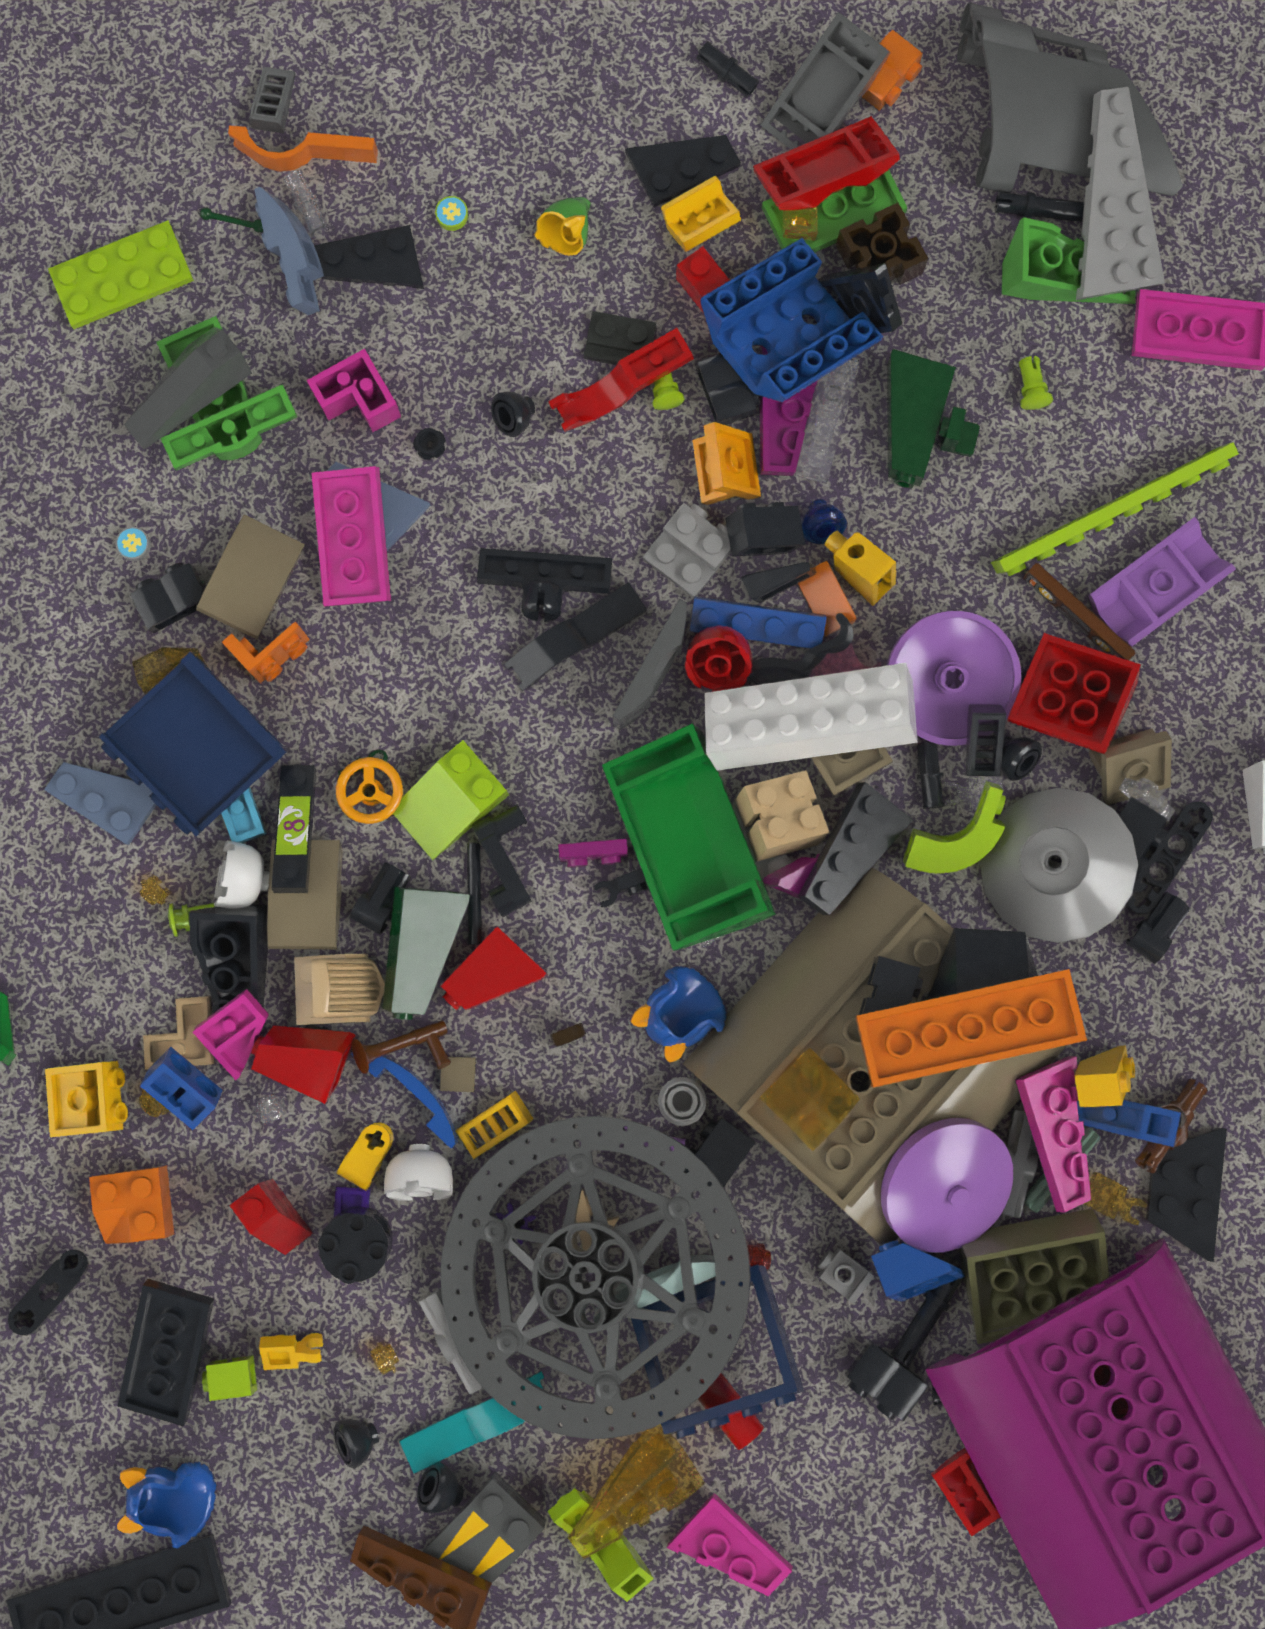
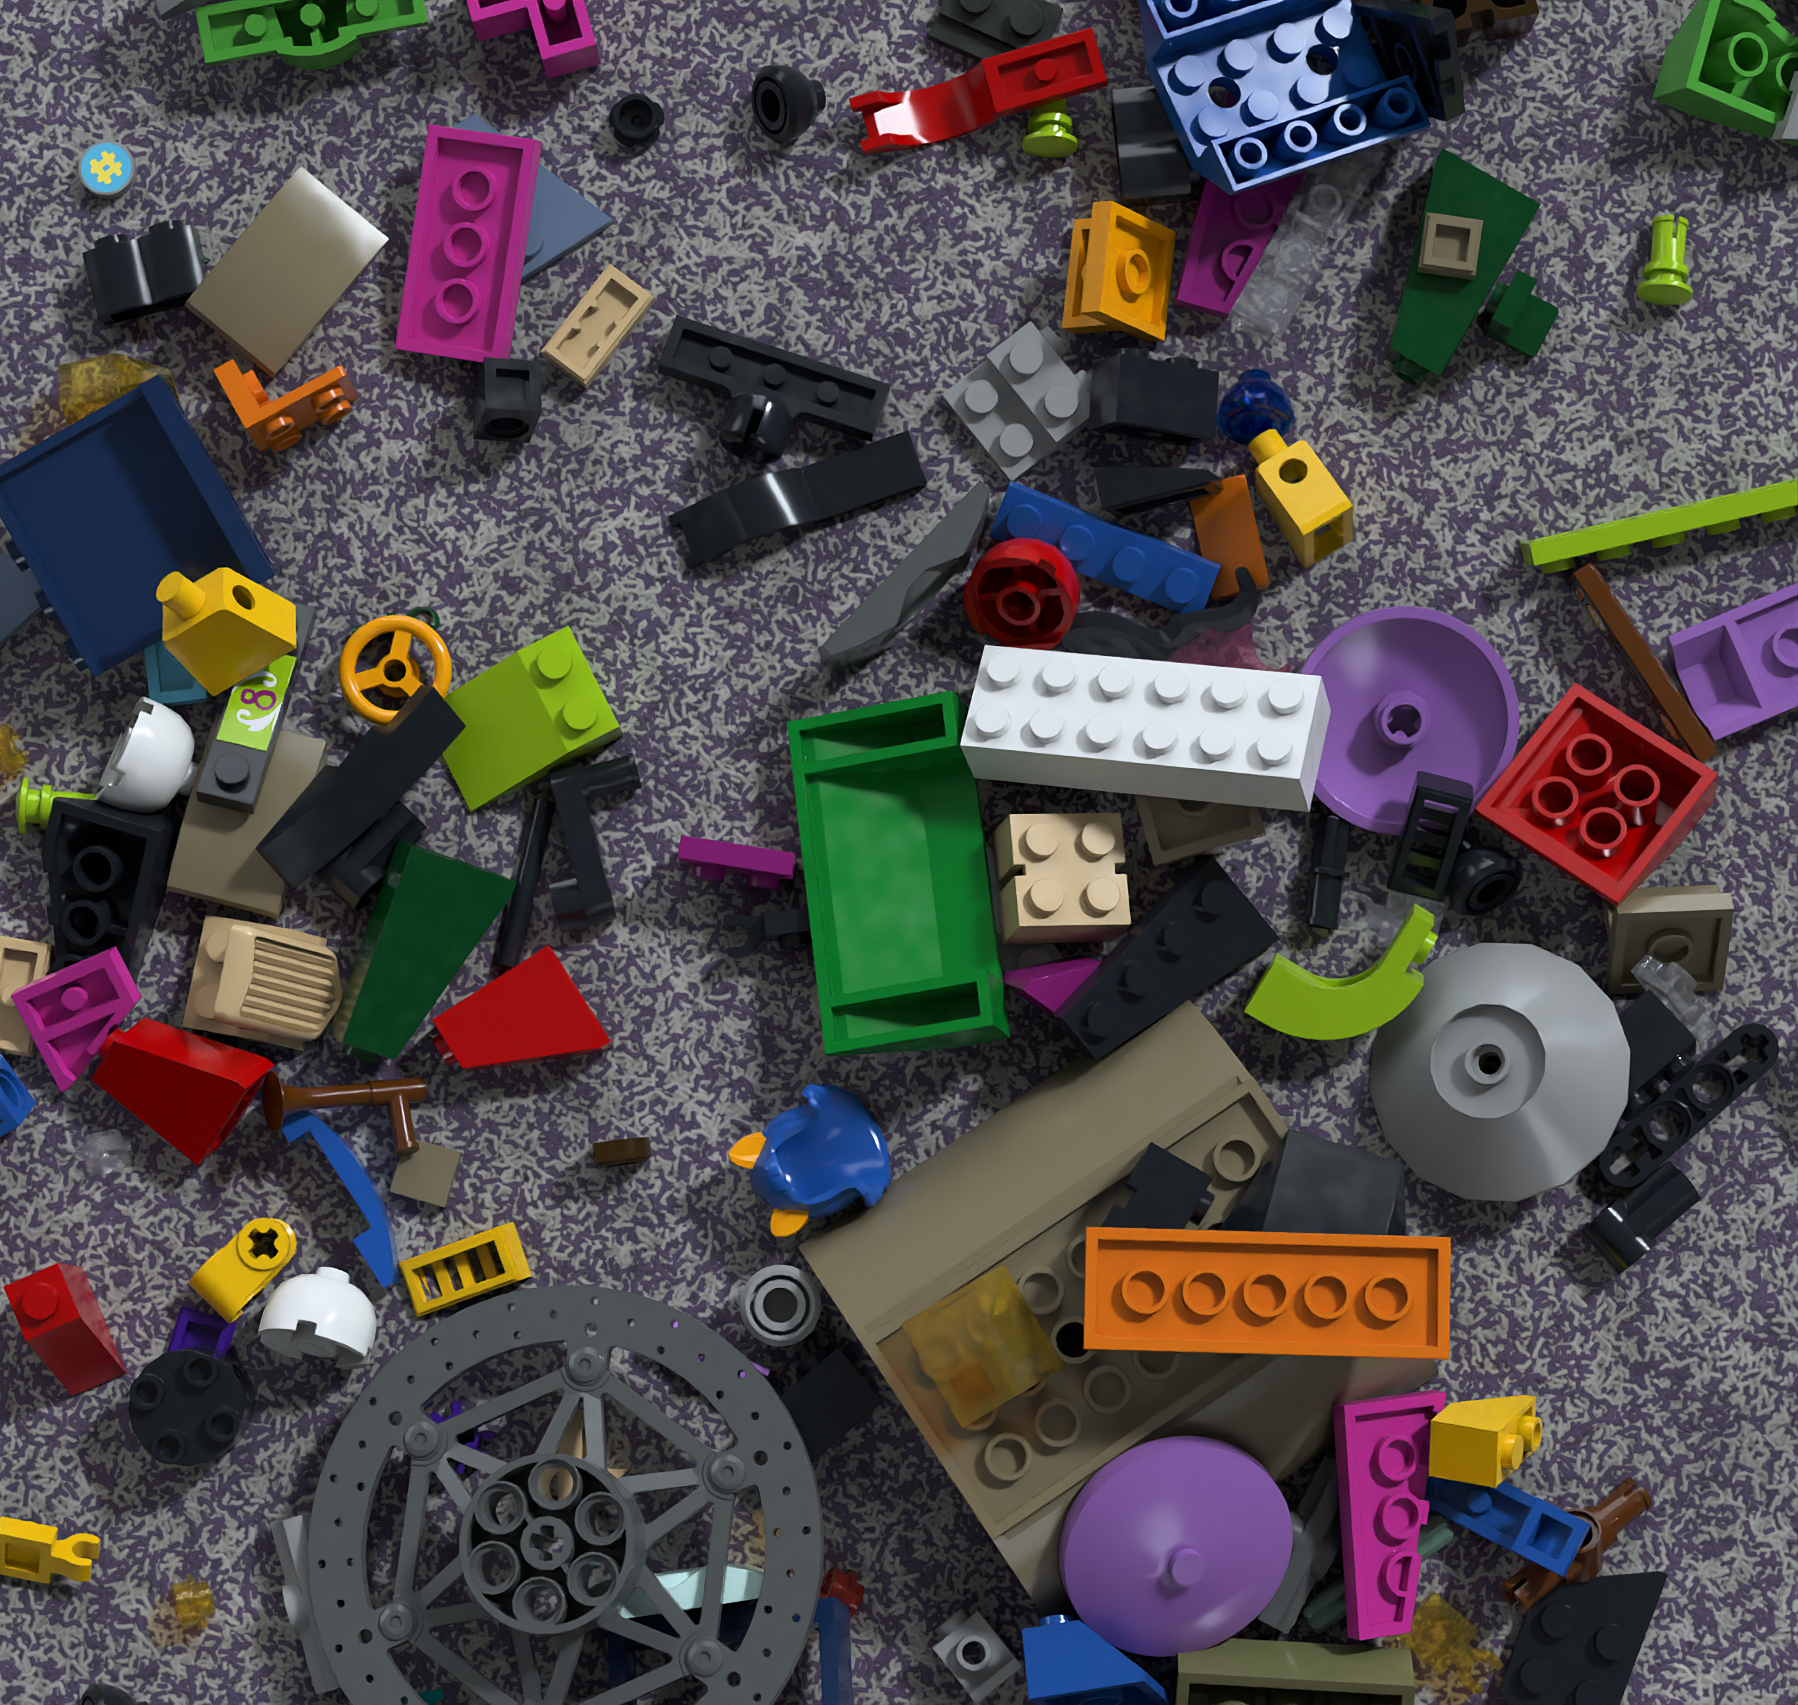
camera: 15 degrees right, 0 degrees up
none -> yellow torso [156,567,296,696]
none -> black slope [255,685,466,888]
none -> black brick [472,357,542,443]
none -> tan plate [541,264,655,389]
none -> dark tan tile [1417,212,1483,280]

